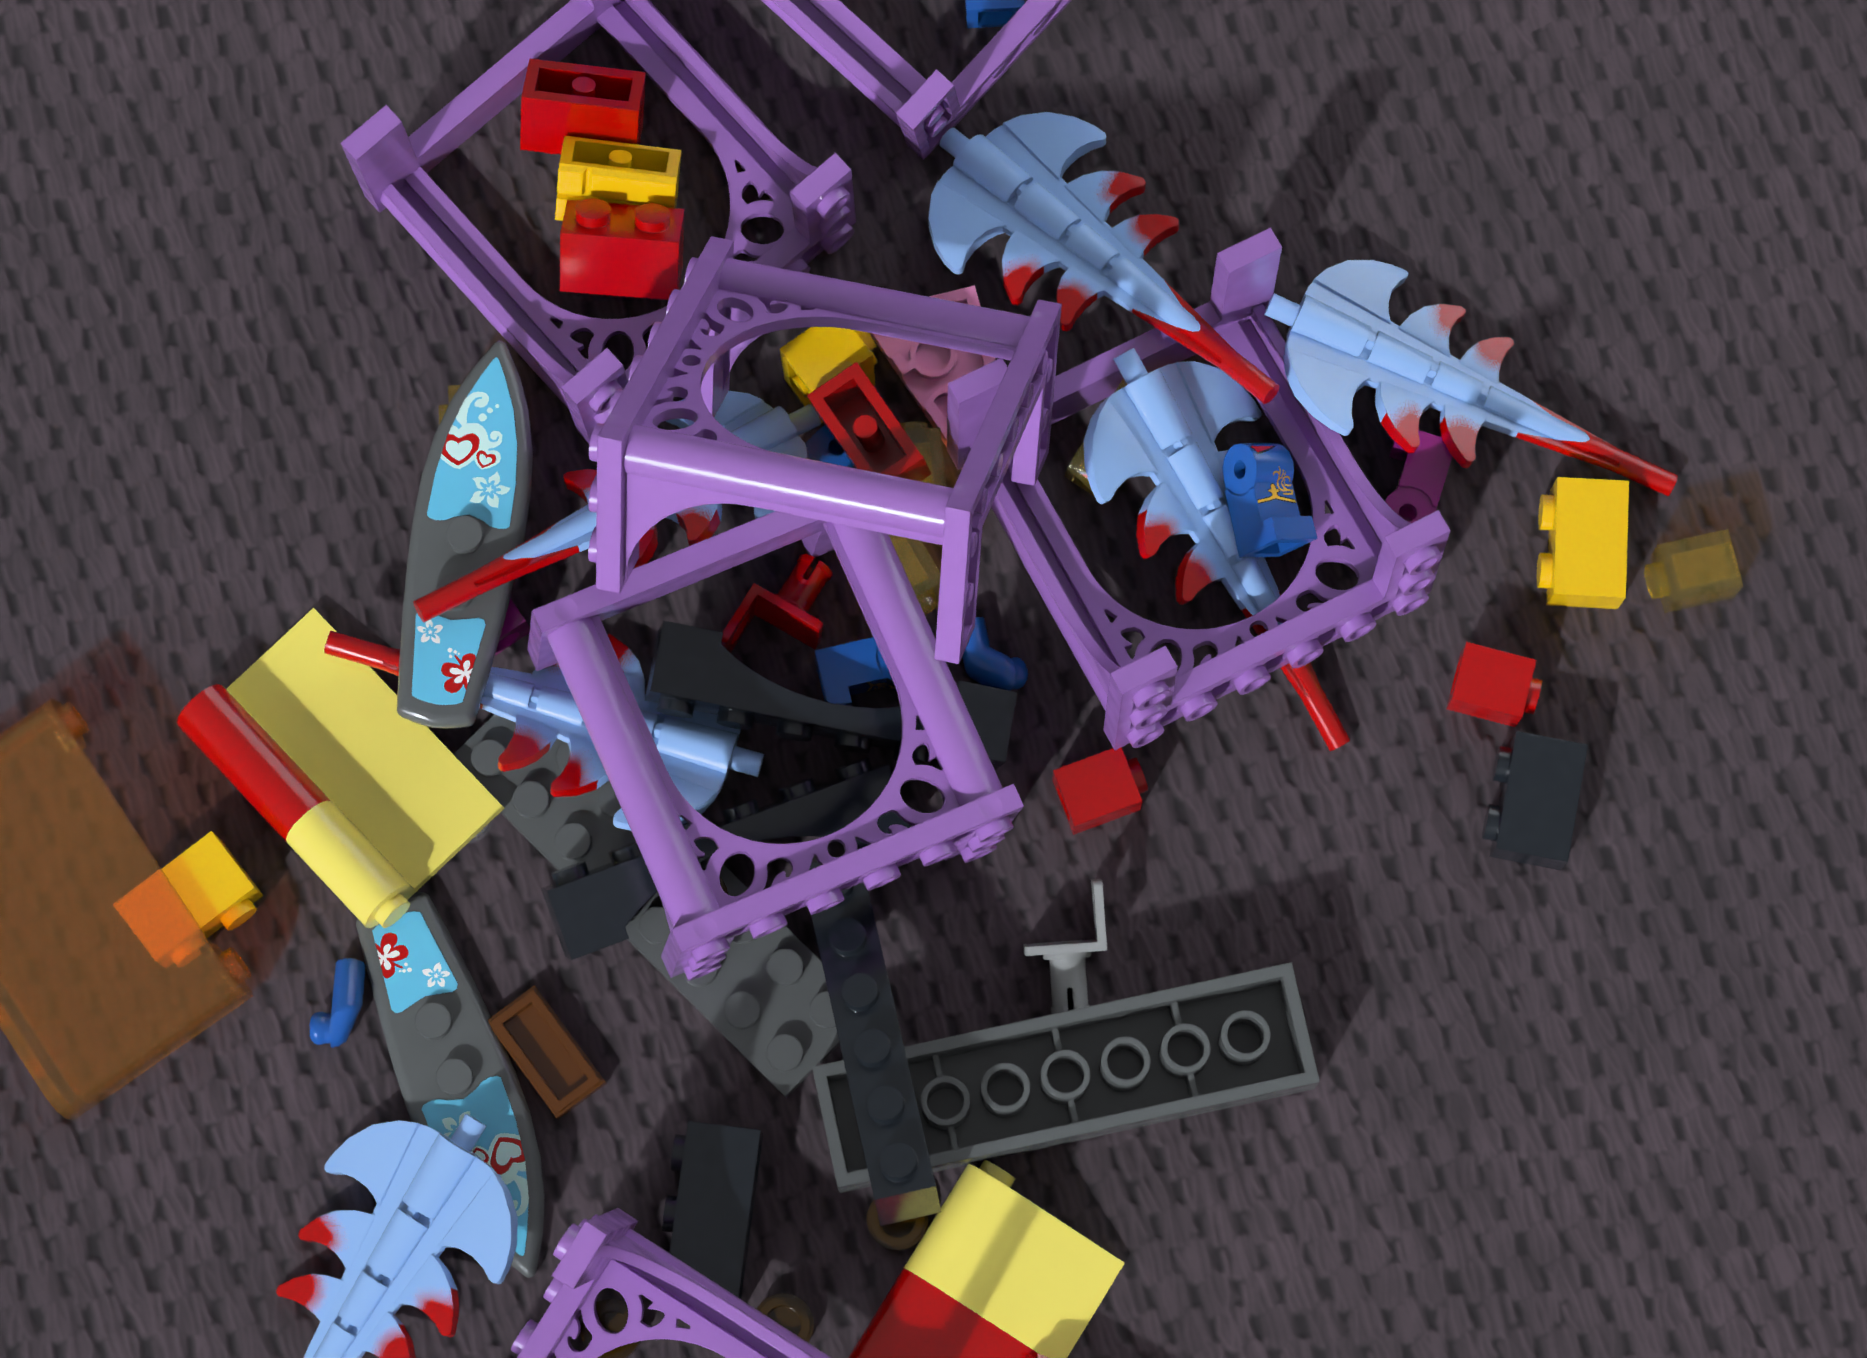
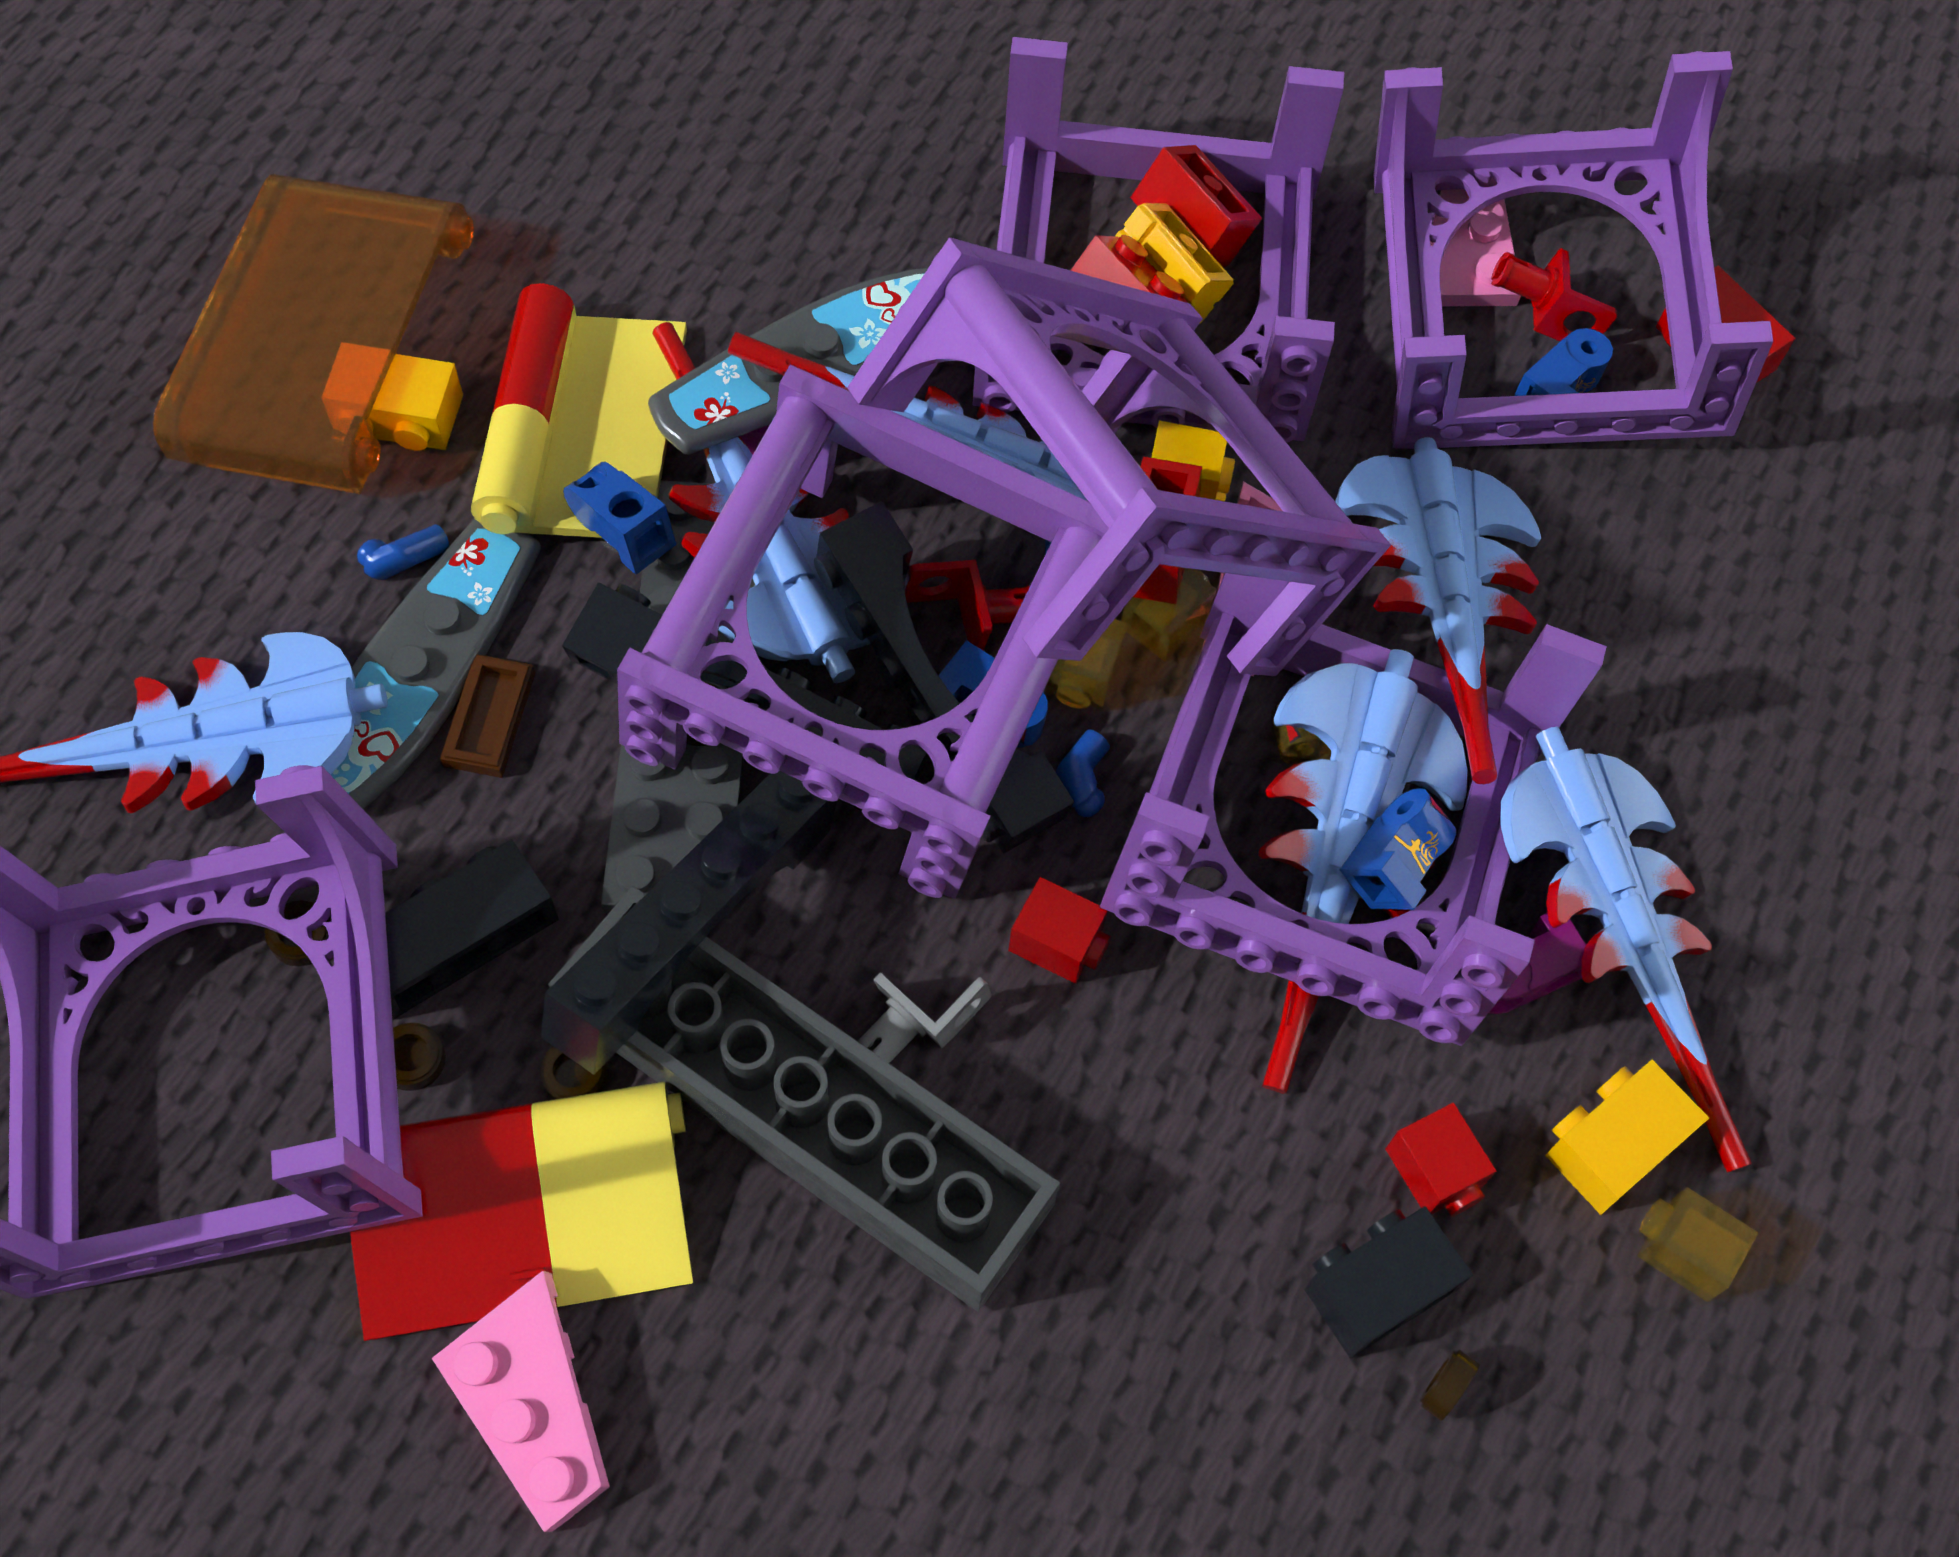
camera: 40 degrees right, 15 degrees down
none -> blue leg [563,462,676,575]
none -> dark brown tile [1420,1349,1480,1421]

